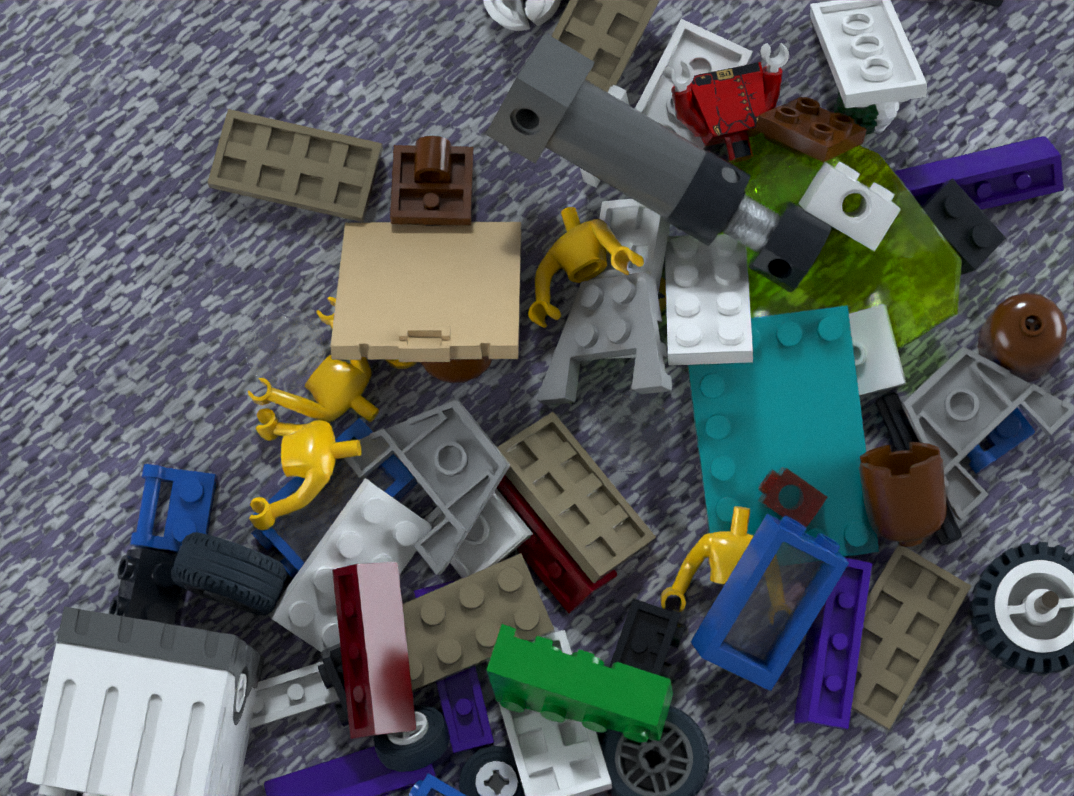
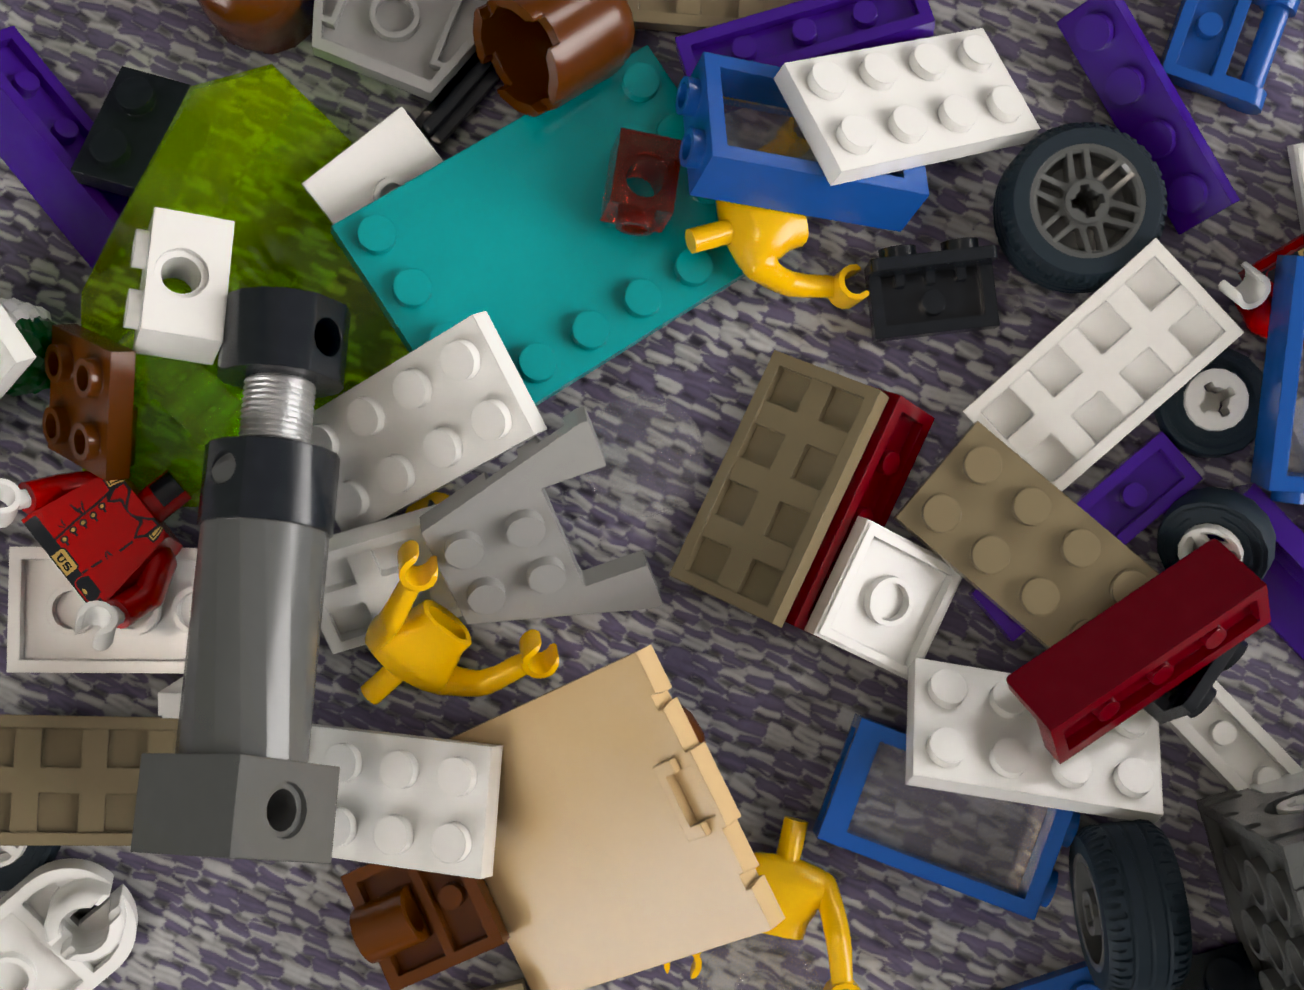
camera: 115 degrees left, 10 degrees up
yellow piece [249,408,362,530] -> none
light grey wing [344,400,511,575] -> none
green wedge [486,624,673,742] -> none
none -> white plate [308,724,503,879]
none -> white plate [774,28,1041,186]

